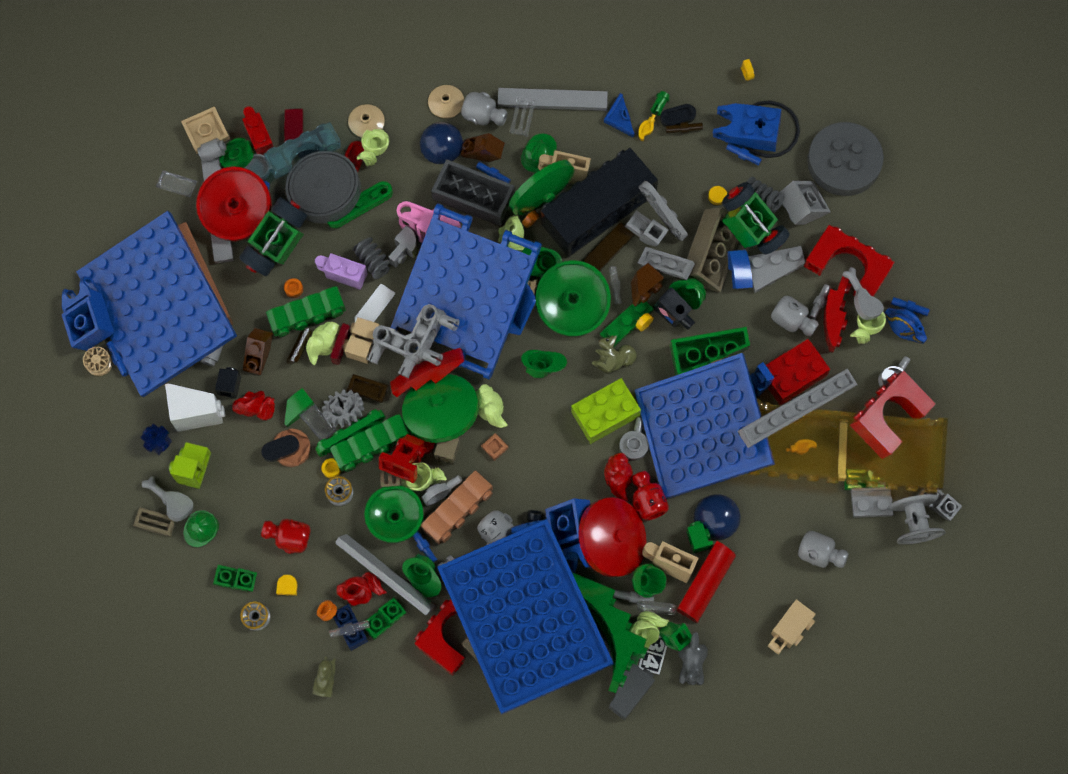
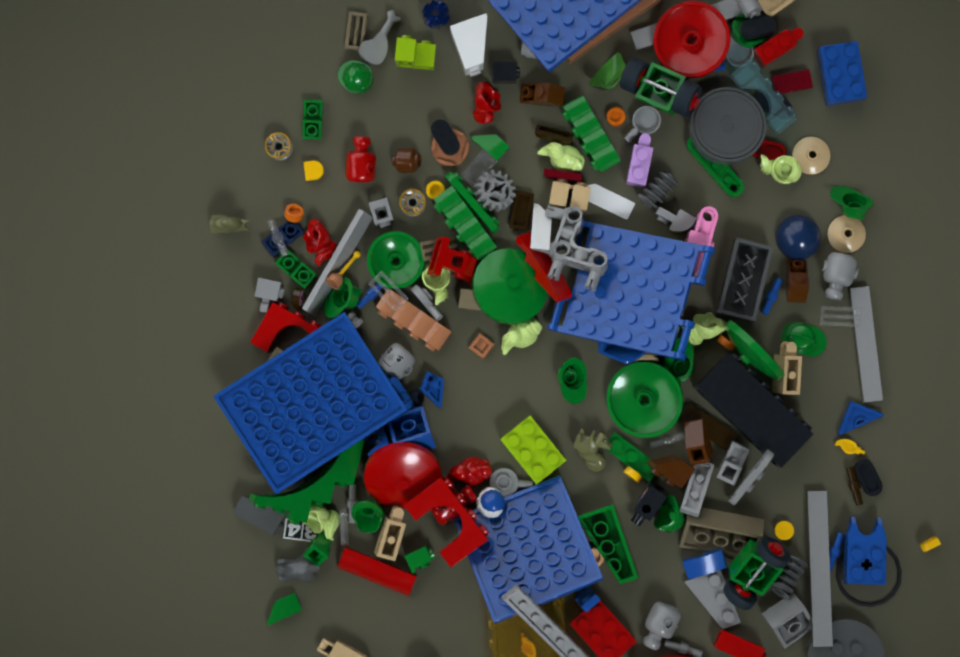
camera: 80 degrees right, 15 degrees up
green pin [650,91,670,116] -> none
dark blue piece [694,494,741,540] -> none
none -> light grey brick [254,278,285,313]
none -> green slope [266,592,302,626]
none -> dark brown tile [292,287,304,307]
none -> nougat hinge [326,251,361,290]
none -> clear tile [368,271,409,312]
none -> light grey brick [369,197,394,228]
none -> reddish brown head [392,148,421,173]
none -> red arch [404,476,490,568]
none -> blue piece [419,372,444,408]
none -> blue hair [476,487,505,518]
none -> white sticker [530,203,552,250]
none -> bright green piece [589,52,626,91]
none -> light grey piece [624,106,661,143]
none -> reddish brown slope [684,418,714,466]
none -> black tile [739,15,776,40]
none -> light grey tile [807,491,833,647]
none -> blue brick [817,41,867,107]
none -> green piece [830,186,874,220]

